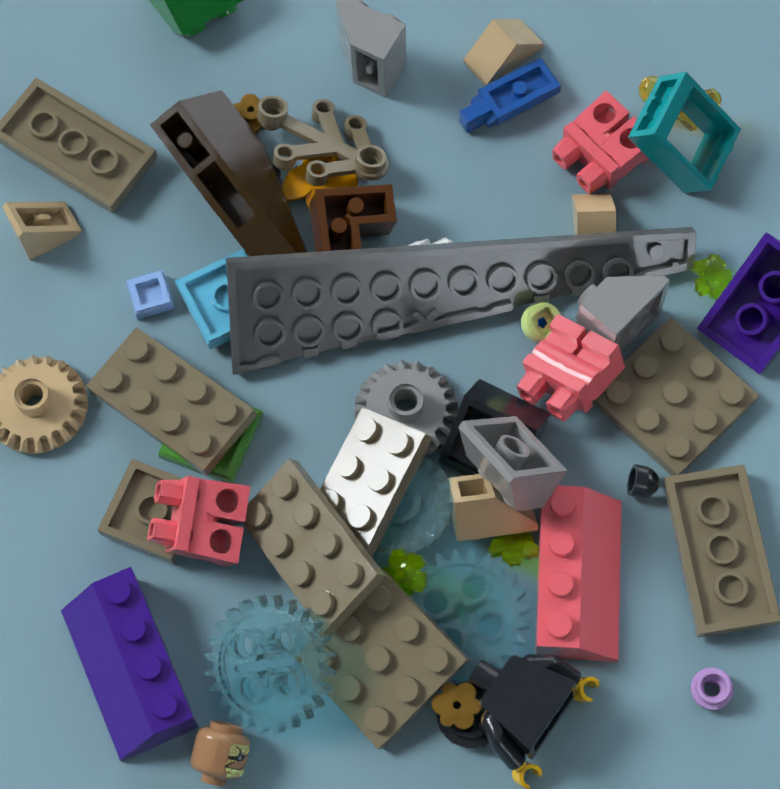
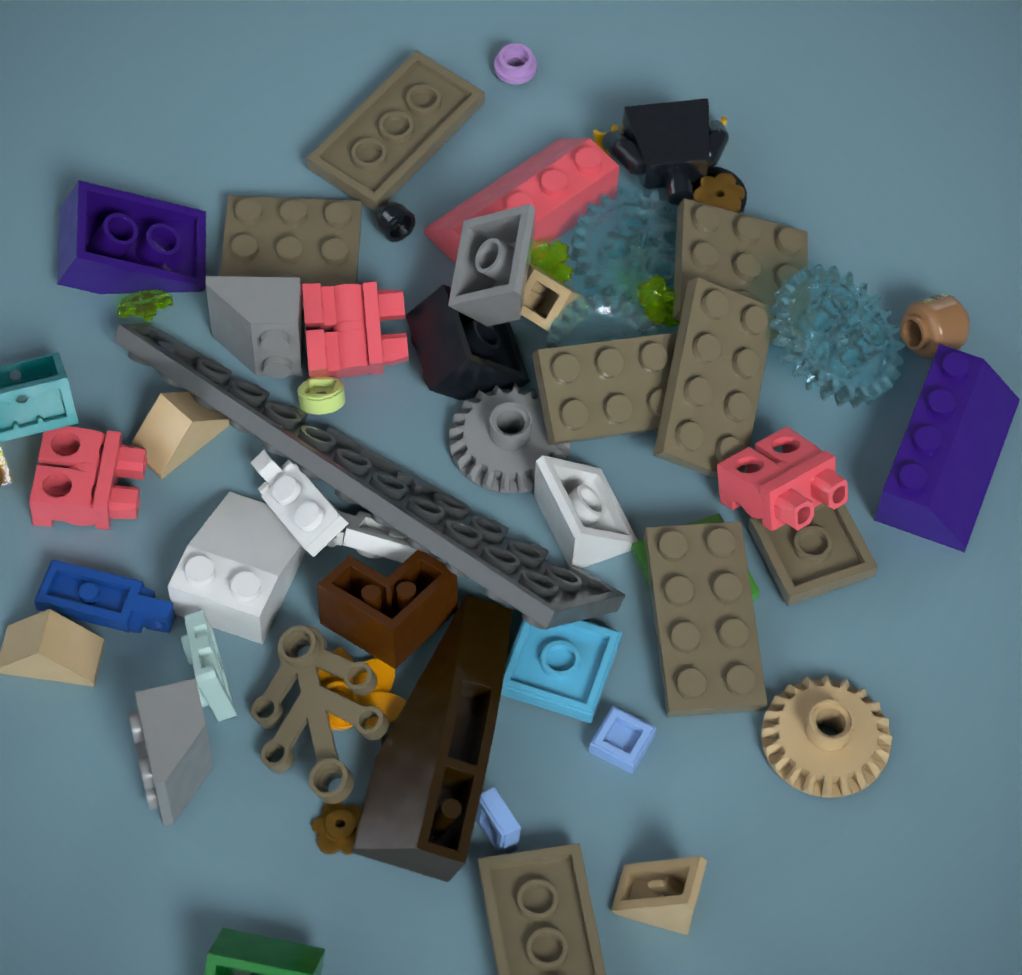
camera: 140 degrees left, 10 degrees down
none -> white slope [168,491,306,645]
none -> light aqua wing [181,610,237,722]
none -> white hinge [250,450,349,557]
none -> light blue tile [475,787,521,855]
none -> white slope [534,455,638,569]

